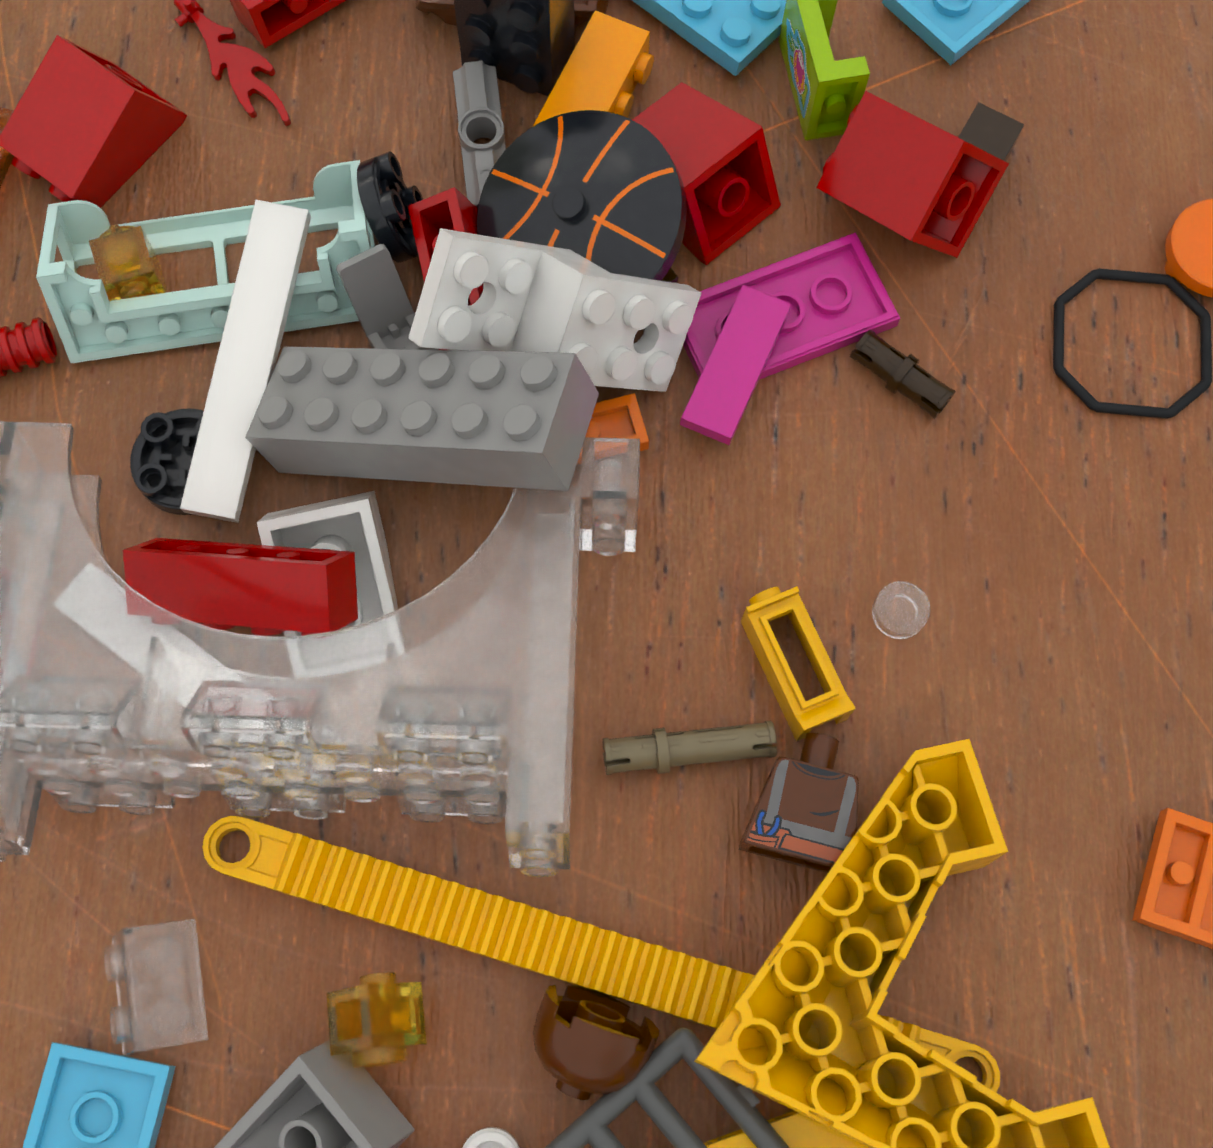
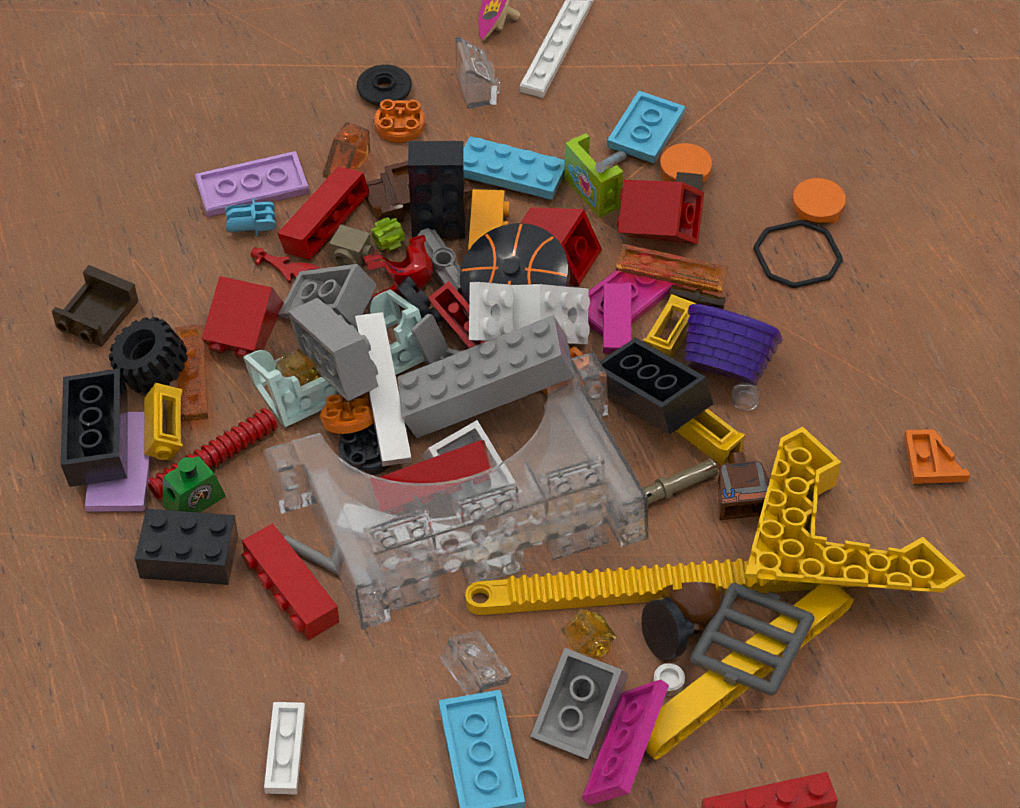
camera: 20 degrees left, 20 degrees down
none -> light grey slope [278,264,377,328]
none -> light grey brick [288,298,379,401]
none -> orange tile [320,392,374,434]
none -> dark tan brick [329,224,373,268]
none -> red piece [363,235,433,302]
none -> lime gear [370,217,405,252]
none -> black brick [592,338,713,435]
none -> light grey bar [595,151,627,173]
none -> clear orange plate [615,244,728,294]
none -> black tile [641,597,694,660]
none -> yellow window [643,294,696,358]
none -> orange tile [660,143,712,183]
none -> dark purple piece [684,304,783,386]

